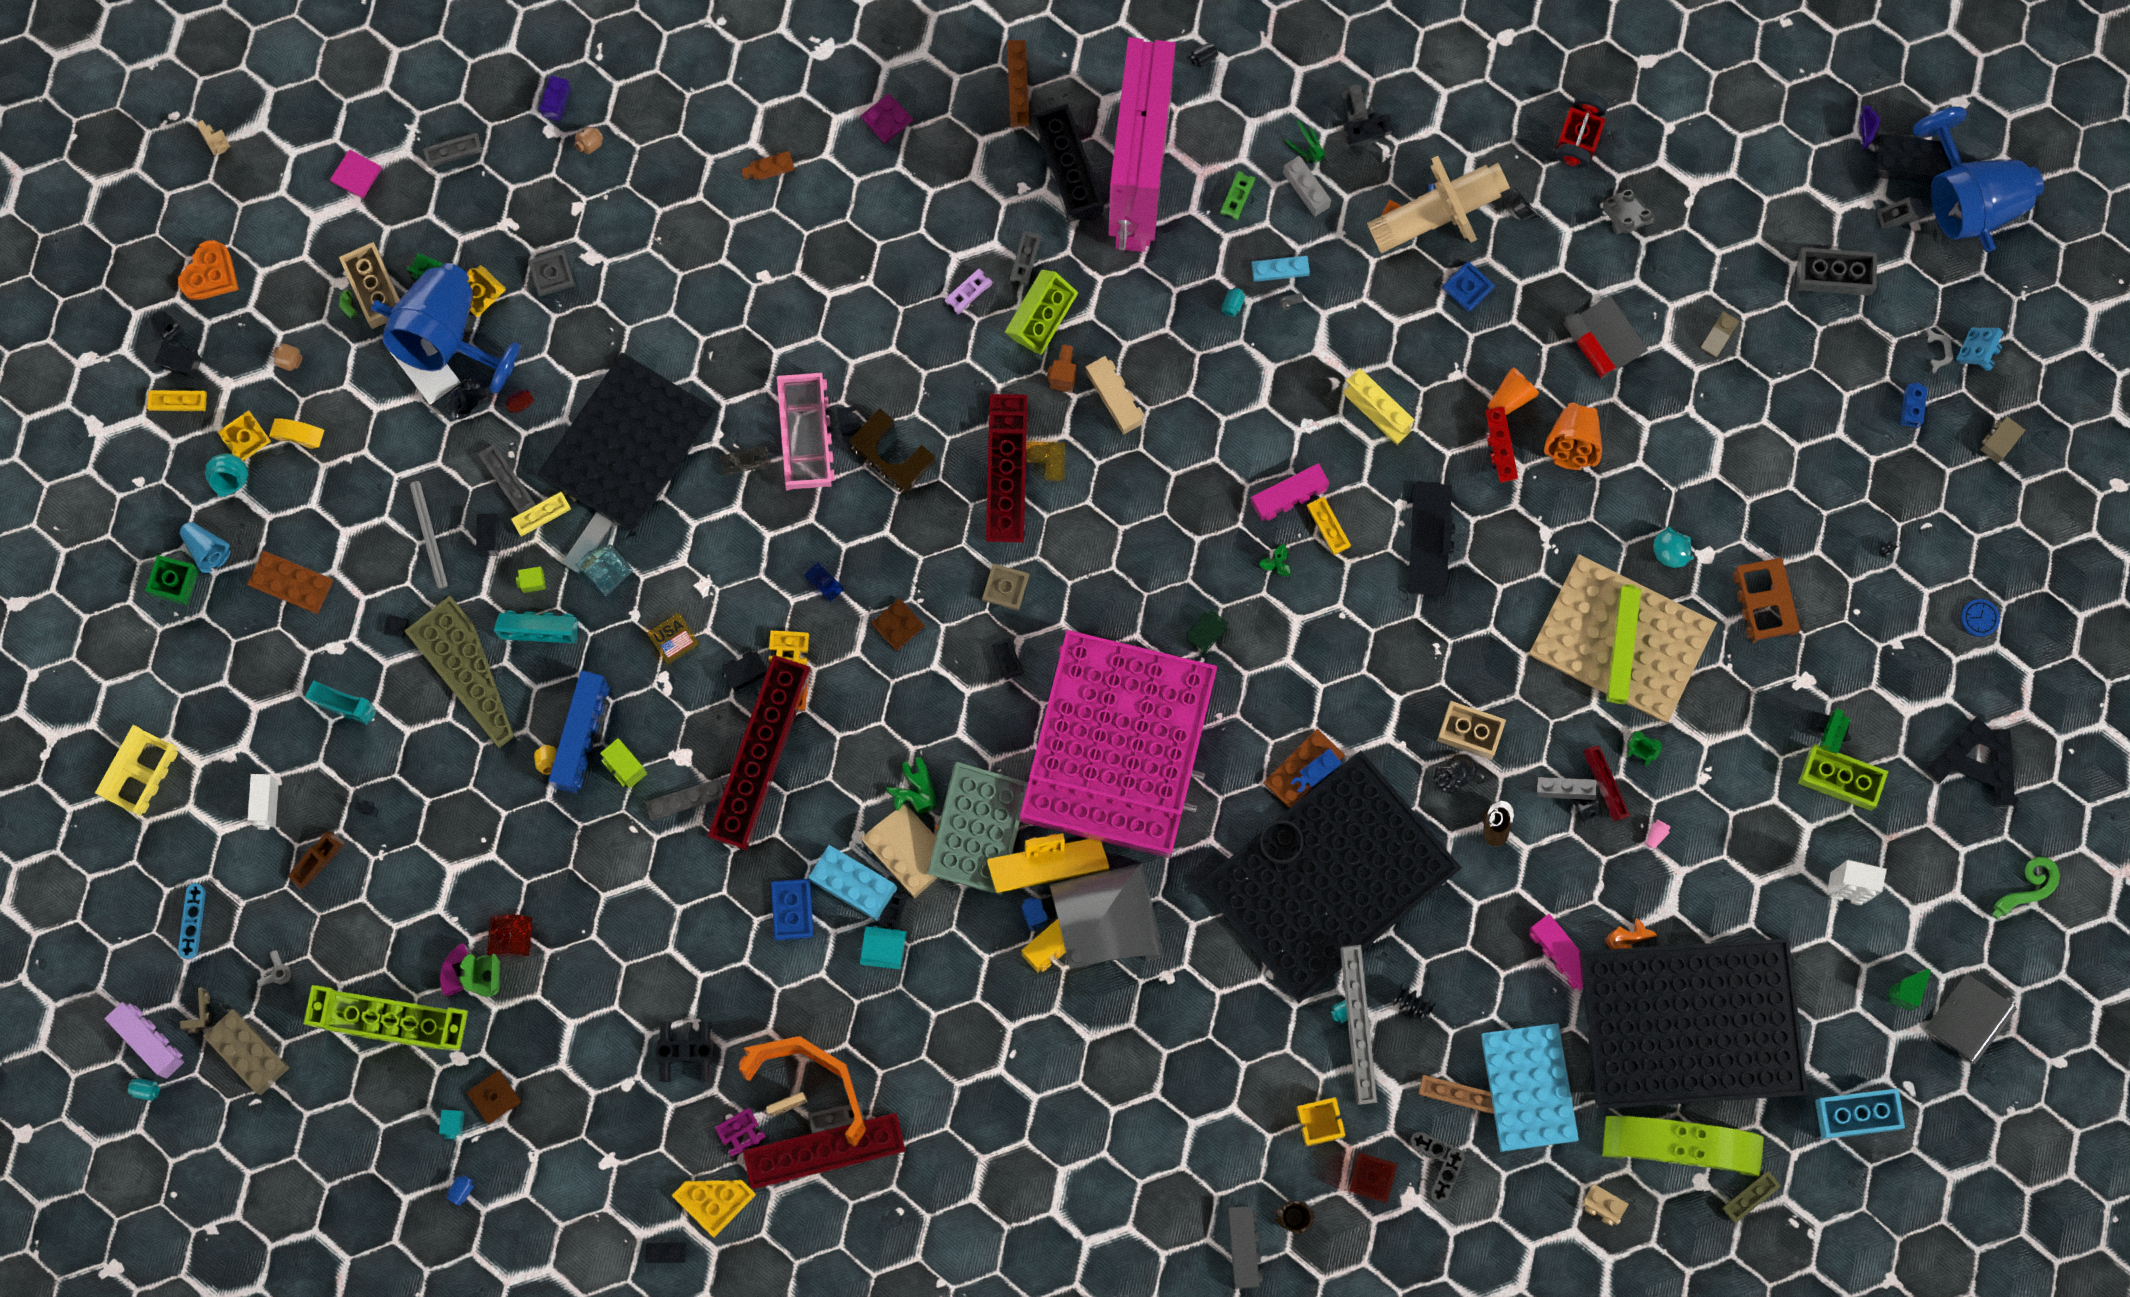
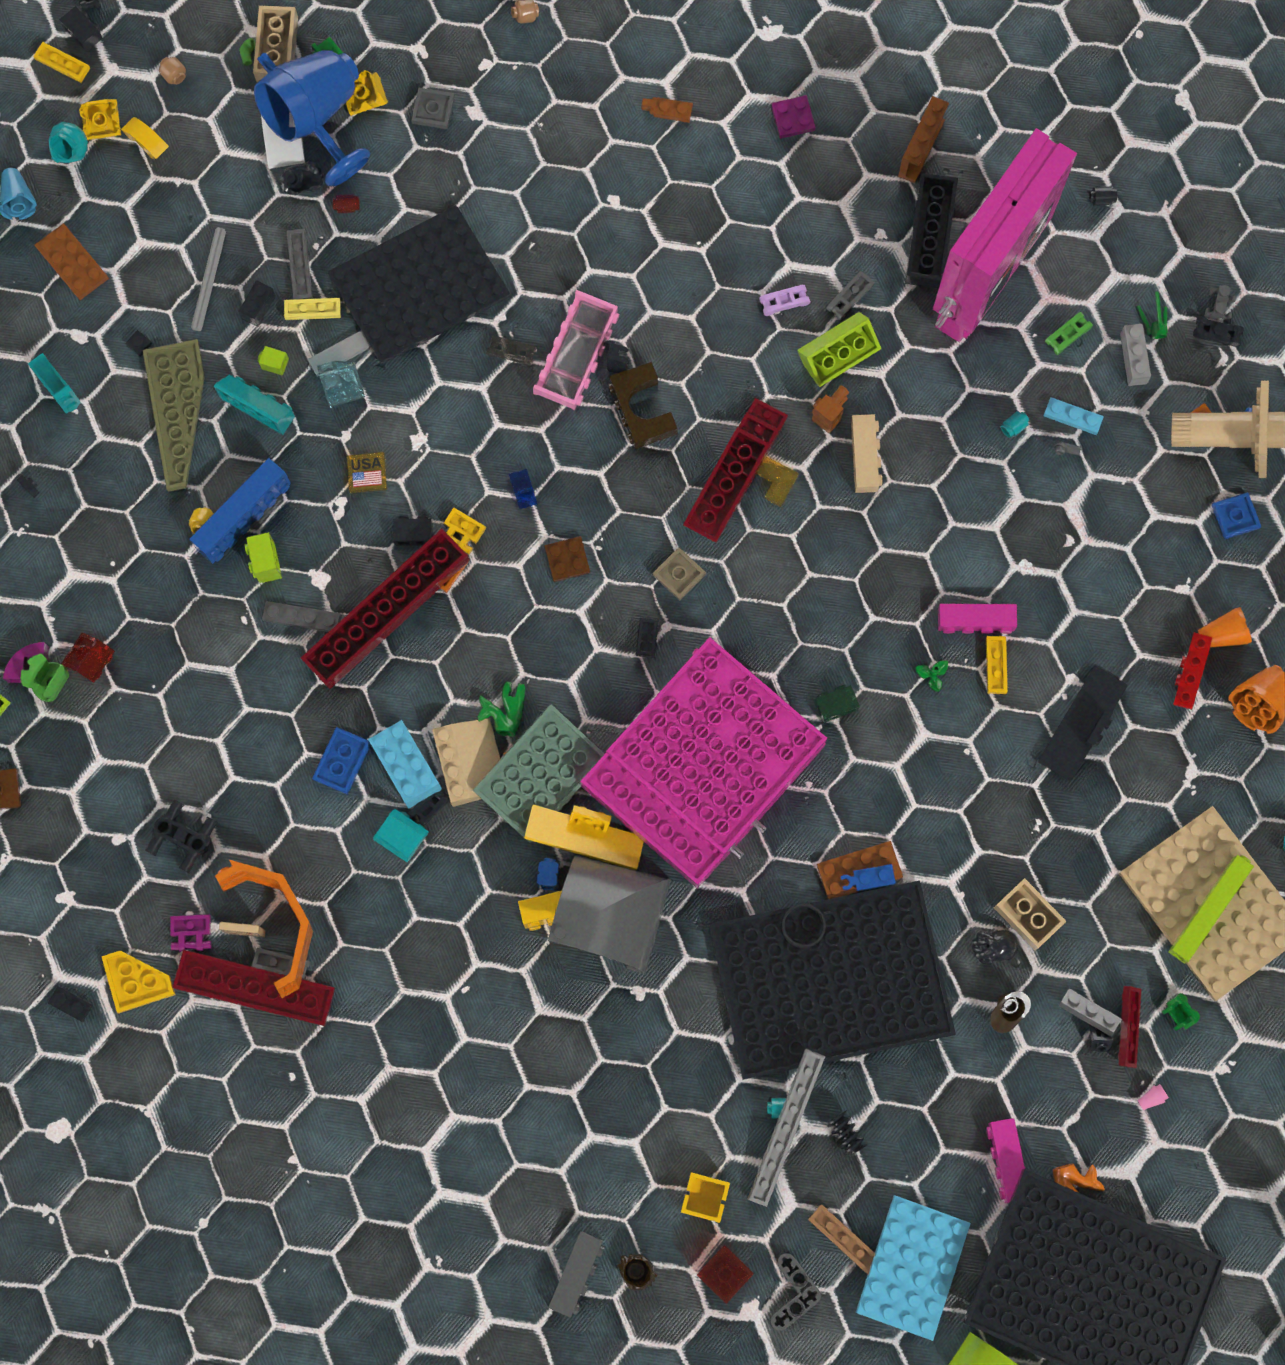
camera: 30 degrees right, 0 degrees up
light yellow window [1343,368,1414,445] -> none

